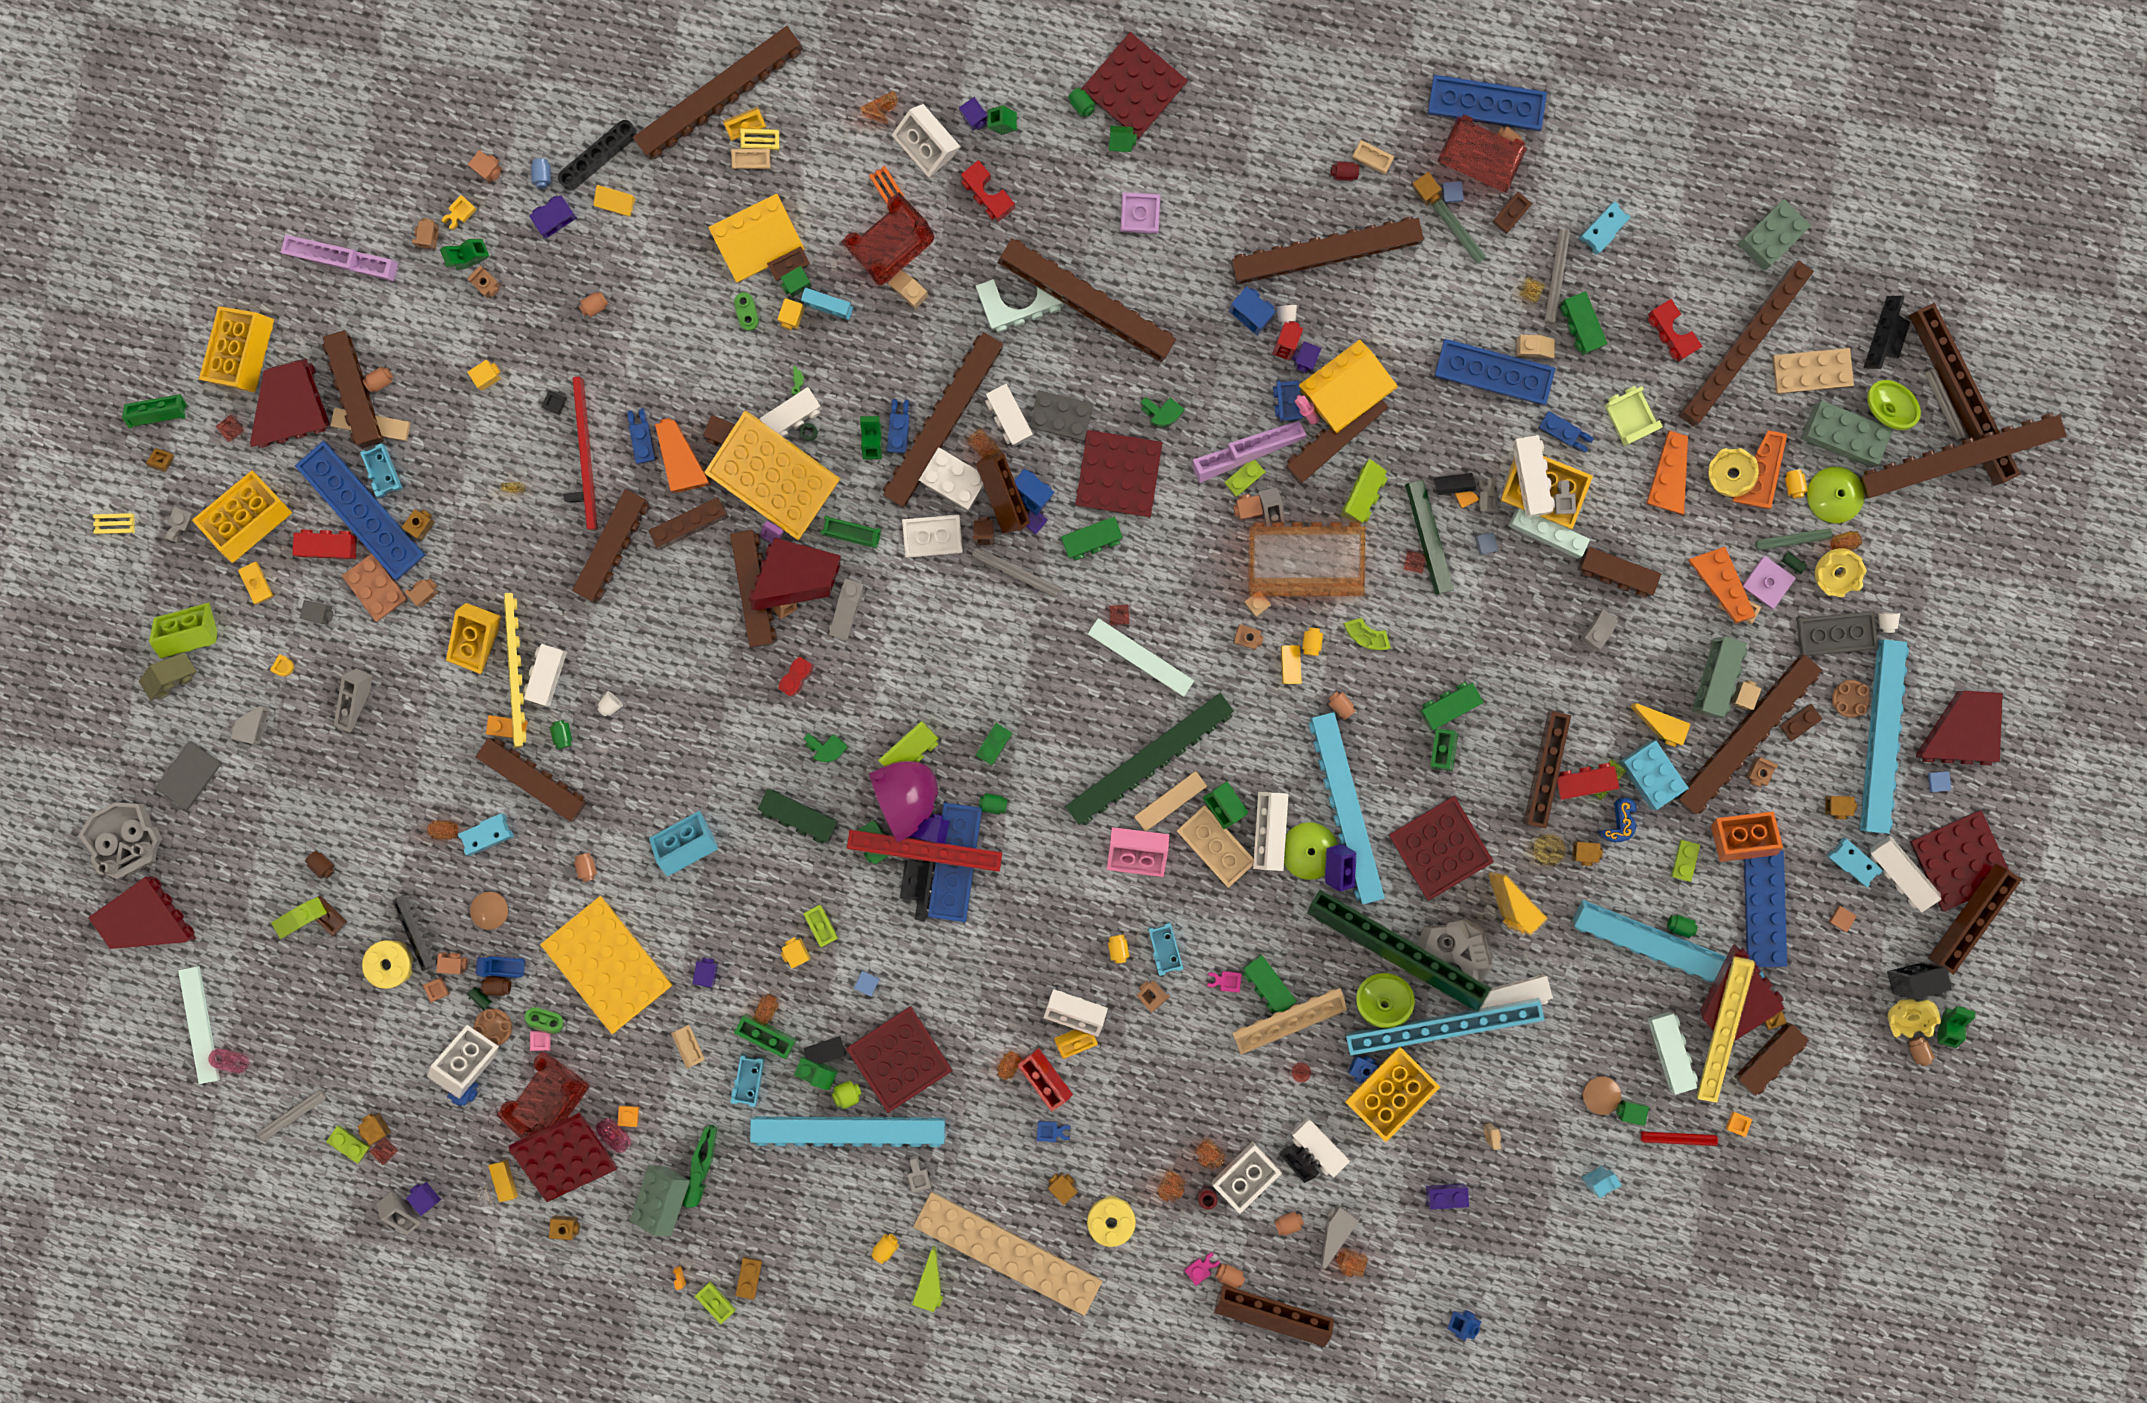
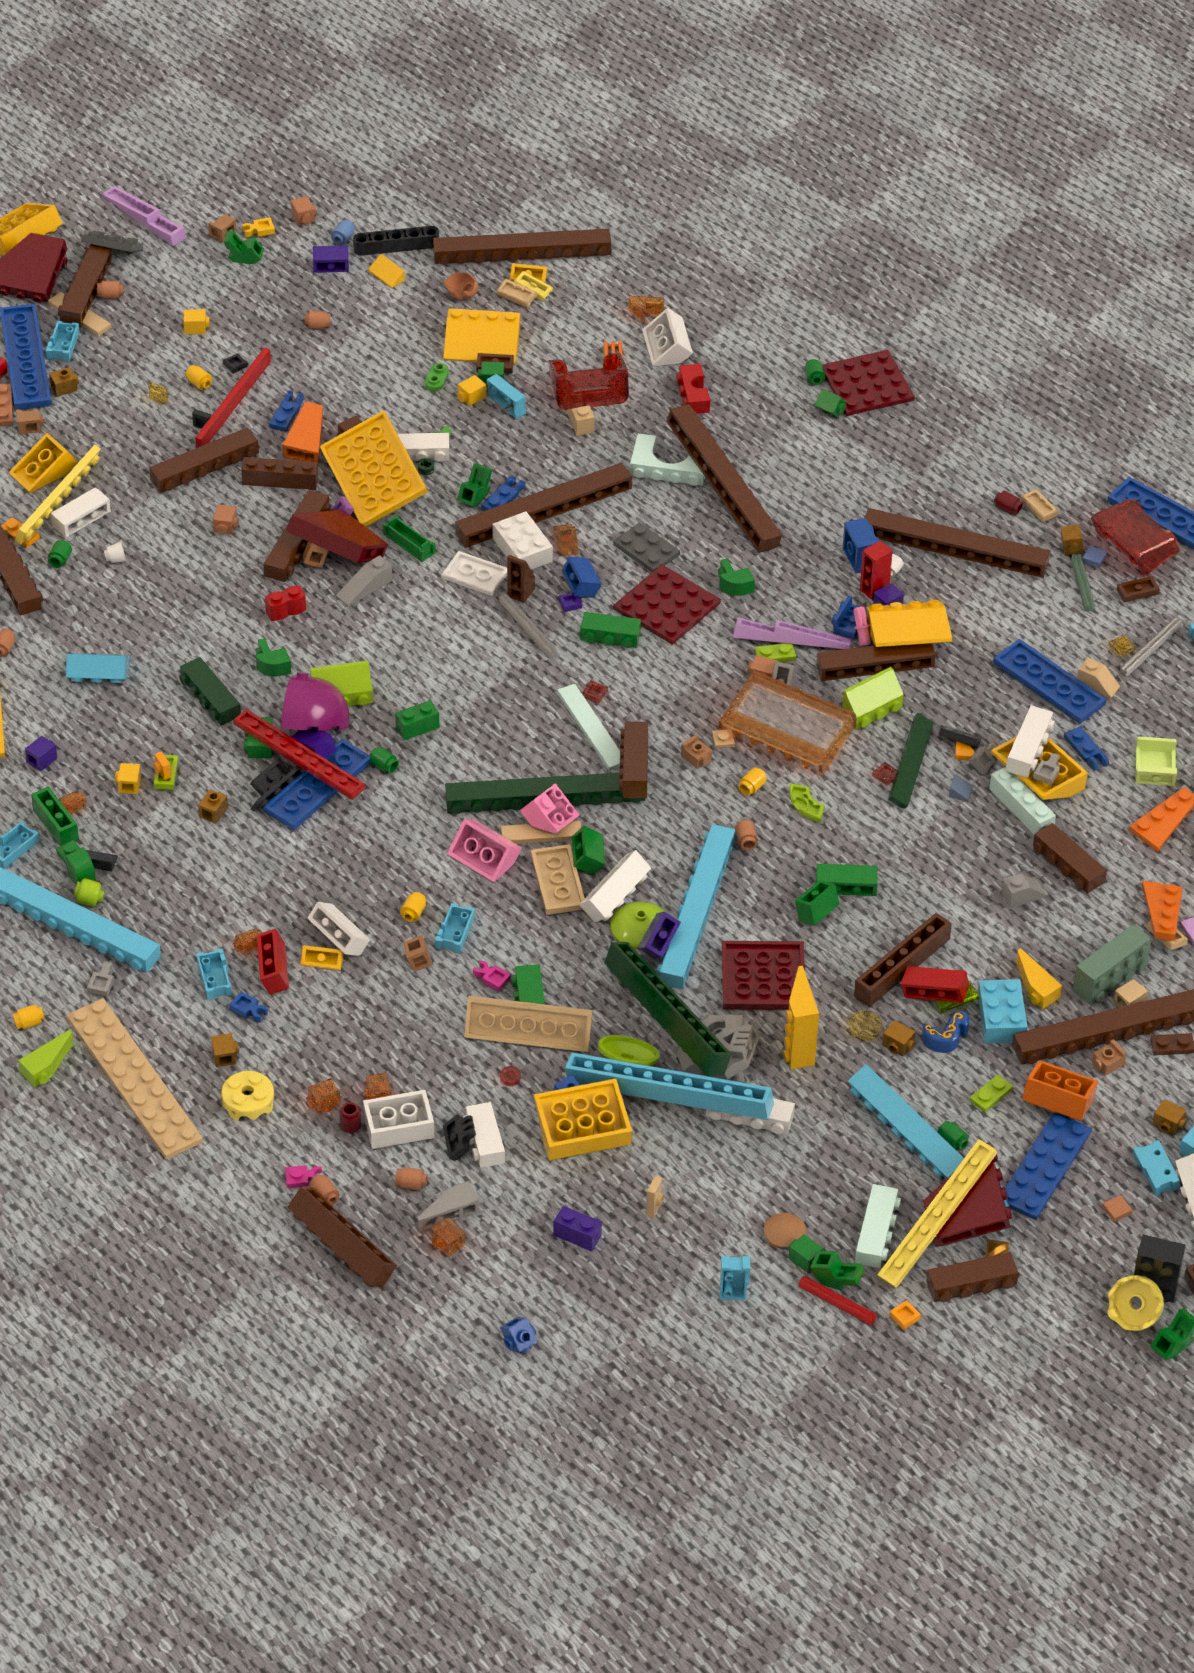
camera: 30 degrees right, 40 degrees down
medium nougat brick [467,265,501,298] -> none
dark red plate [846,1006,953,1113] -> none
medium blue tile [854,971,880,996] -> none
dark purple brick [959,97,988,131] -> none
reddish brown brick [975,452,1030,533] -> none
white brick [985,384,1033,447] -> none
green brick [988,105,1017,135] -> none
lavender plate [1120,192,1161,234] -> none
yellow slope [1281,645,1302,684] -> none
green brick [1560,291,1608,356] -> none
medium nougat brick [1908,1036,1935,1066] -> none
none -> dark grey plate [81,231,143,252]
none -> light orange plate [153,751,171,780]
none -> yellow brick [185,365,212,390]
none -> medium azure piece [196,948,232,1000]
none -> pearl gold brick [198,789,228,824]
none -> nougat brick [213,504,239,534]
none -> nougat hair [443,272,479,300]
none -> bright pink slope [520,783,579,834]
none -> reddish brown brick [619,721,648,798]
none -> green brick [810,1251,865,1291]

